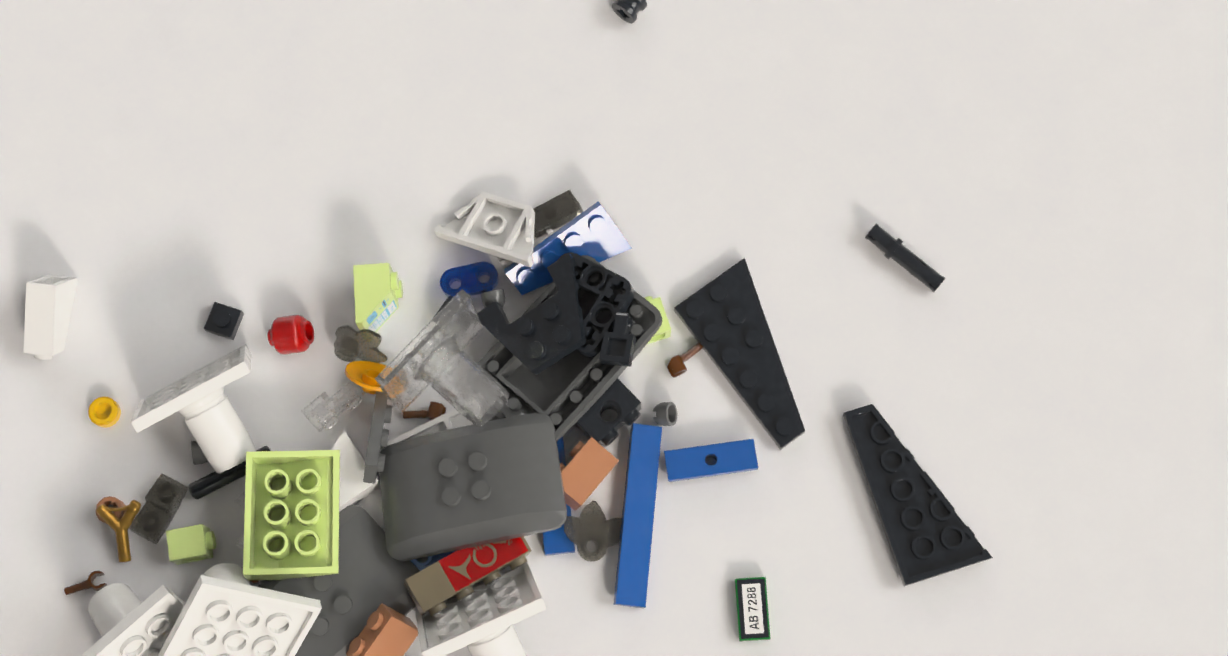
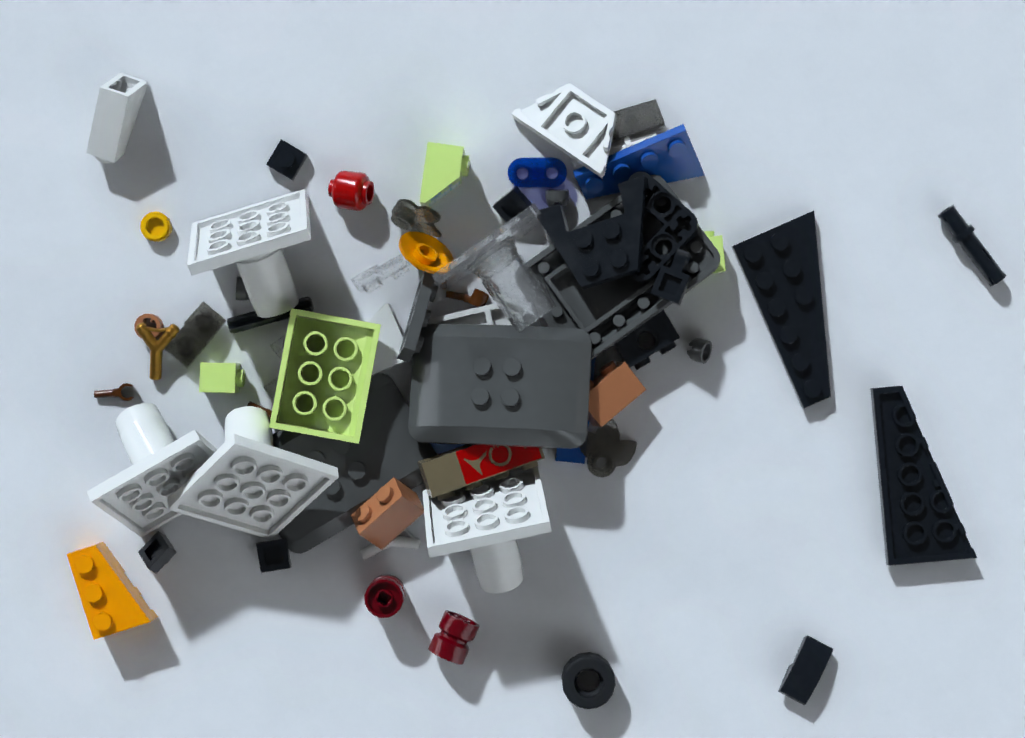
camera: 15 degrees right, 15 degrees up
blue tile [613,423,662,608] -> none
blue tile [664,439,758,482] -> none
reddish brown hand [667,343,703,378] -> none
tile [735,577,771,642] -> none

